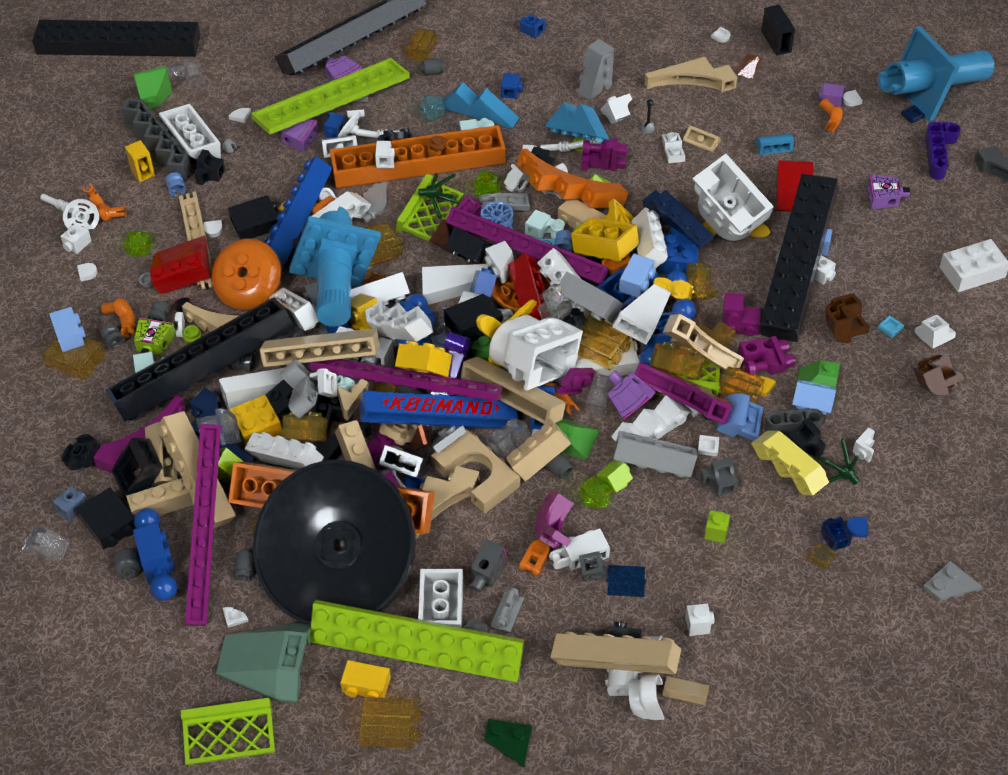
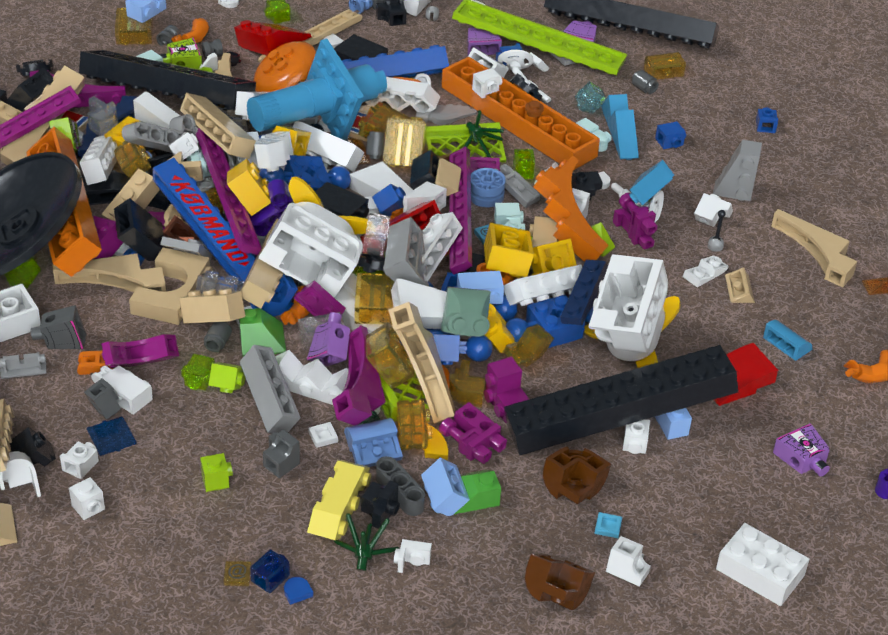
camera: 55 degrees right, 10 degrees down
none -> white brick [60,442,99,479]
none -> dark grey brick [366,131,386,159]
none -> clear yellow brick [382,115,427,168]
none -> tan slope [435,158,461,197]
none -> sand green slope [441,287,491,337]

